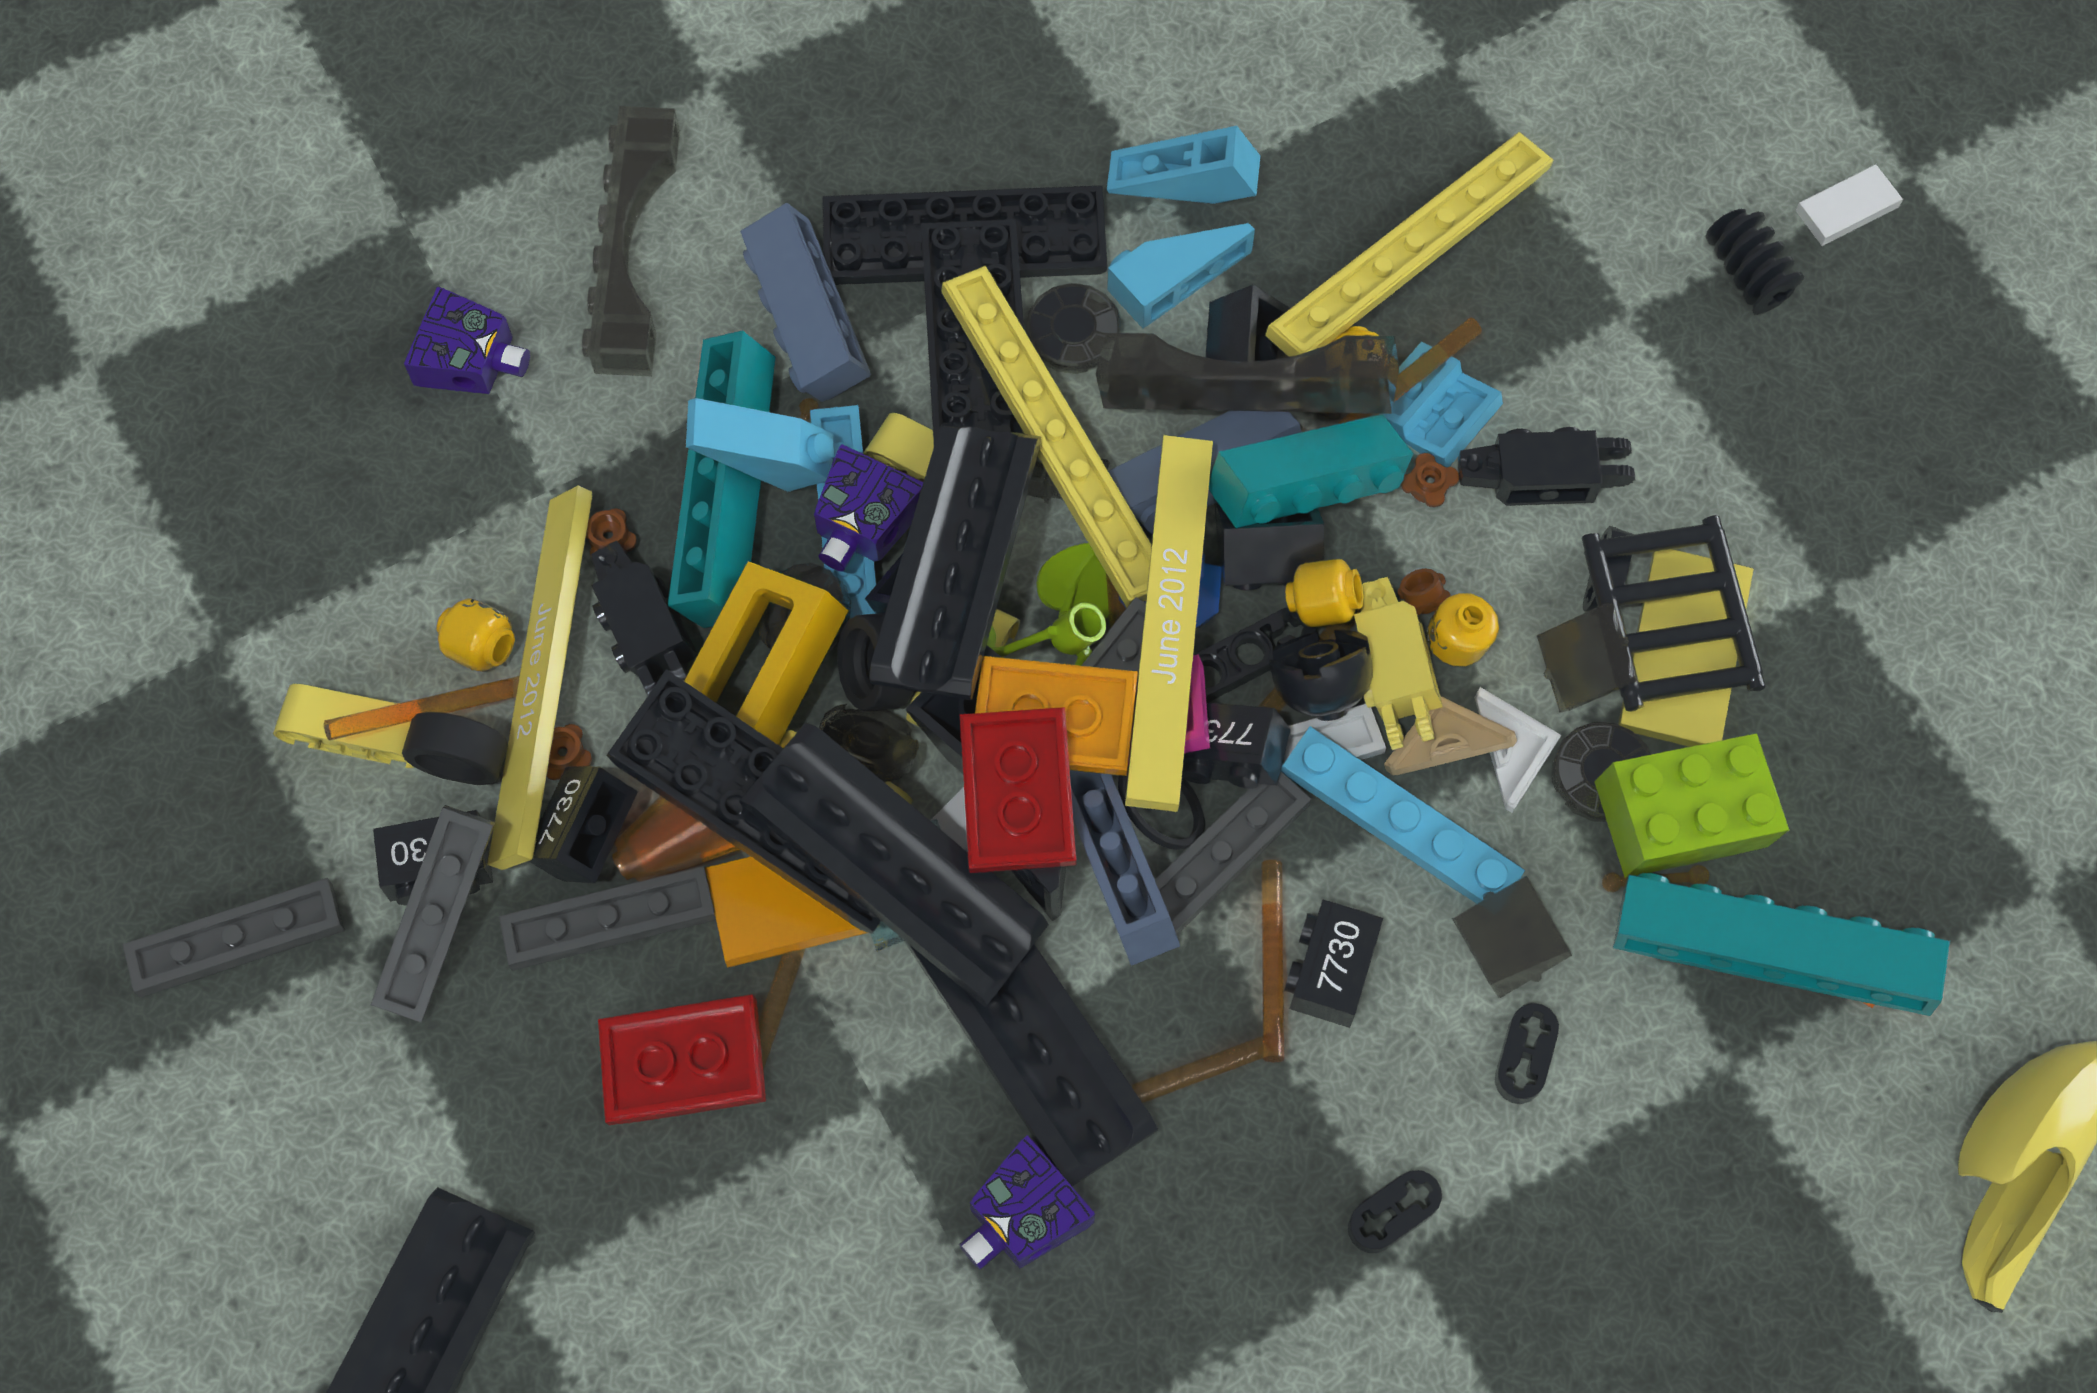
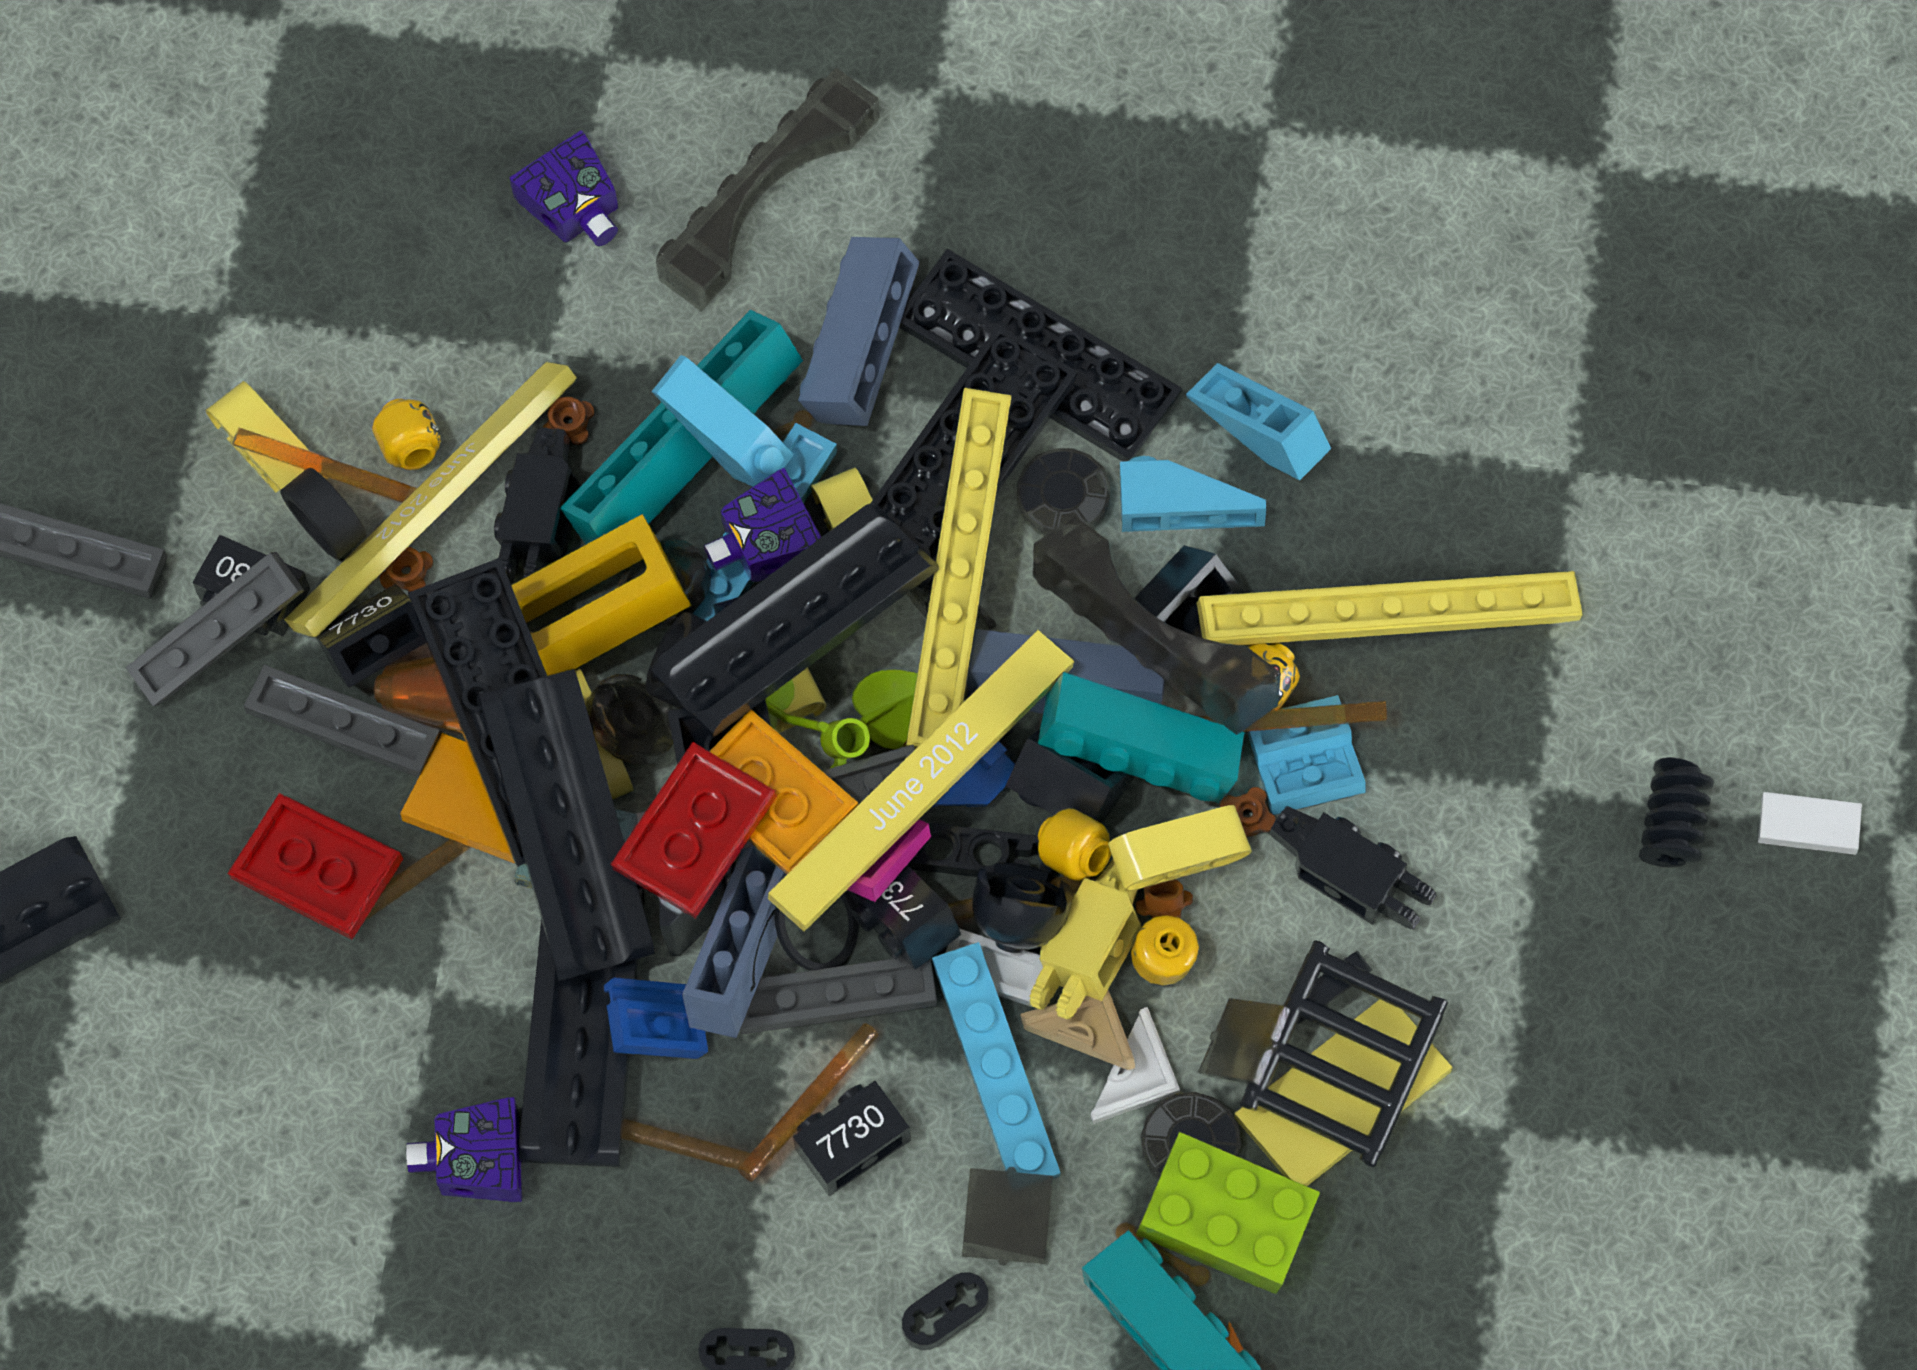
camera: 40 degrees right, 0 degrees up
none -> blue plate [604,978,708,1059]
none -> light yellow beam [1108,805,1252,891]

